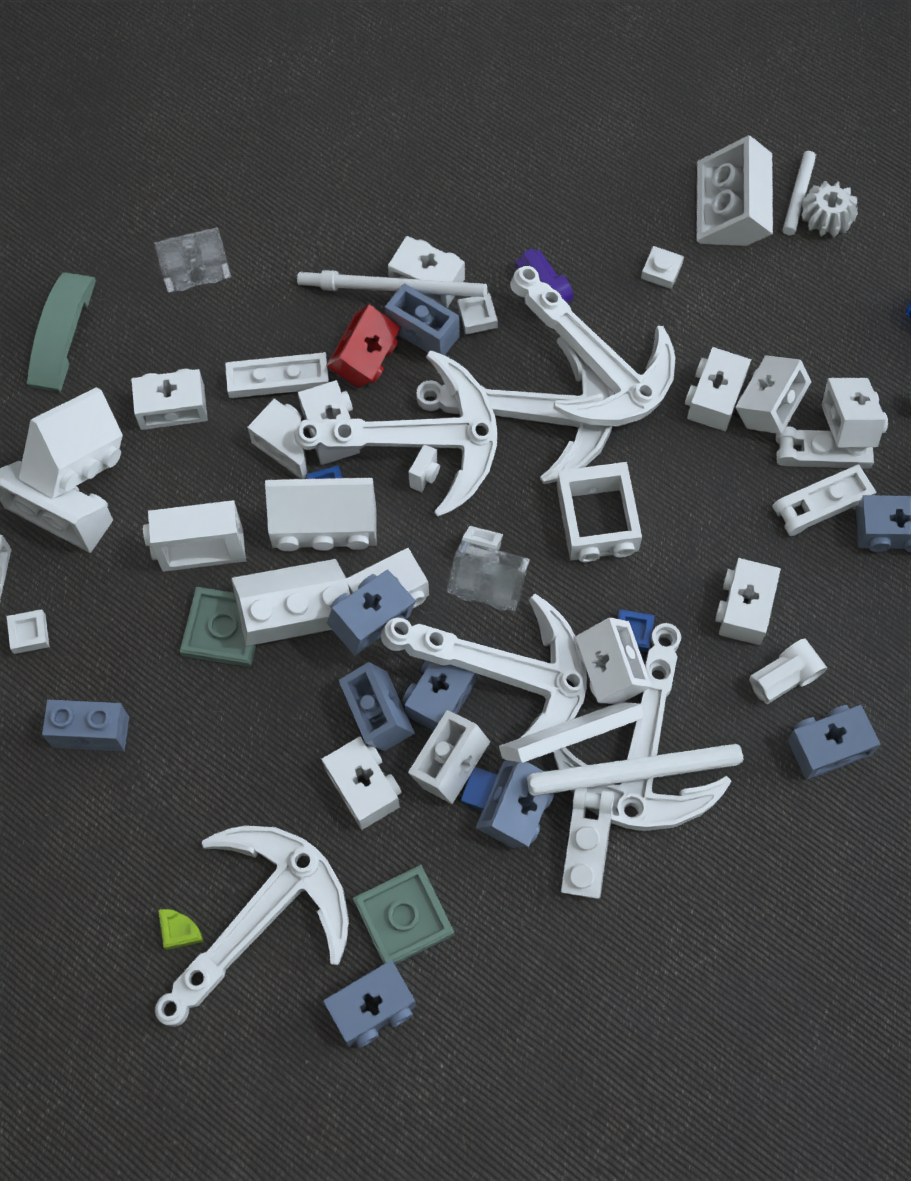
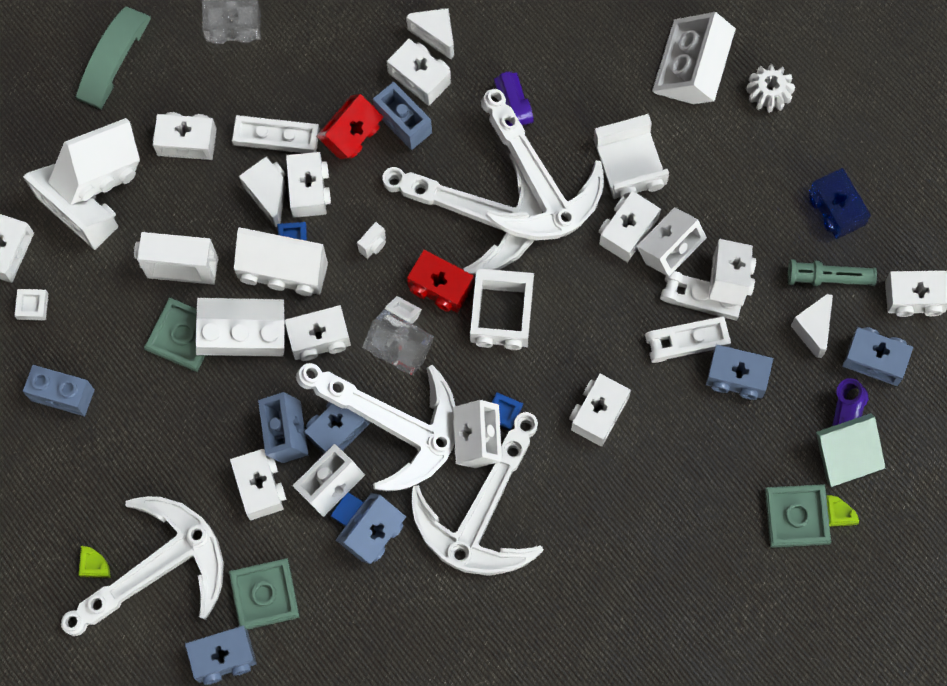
camera: 15 degrees right, 5 degrees up
white piece [294,350,497,517] -> none
white bar [297,270,487,297] -> none
sand blue brick [327,569,416,656] -> none
white plate [458,293,498,335] -> none
white tile [499,702,644,763] -> none
white axle [527,744,743,796] -> none
white plate [561,788,614,898] -> none
white plate [641,246,684,289] -> none
white piece [749,639,827,704] -> none
white bar [782,151,816,235] -> none
sand blue brick [787,705,881,780] -> none
none -> white slope [406,8,454,59]
none -> red brick [407,250,474,313]
none -> white panel [594,114,669,199]

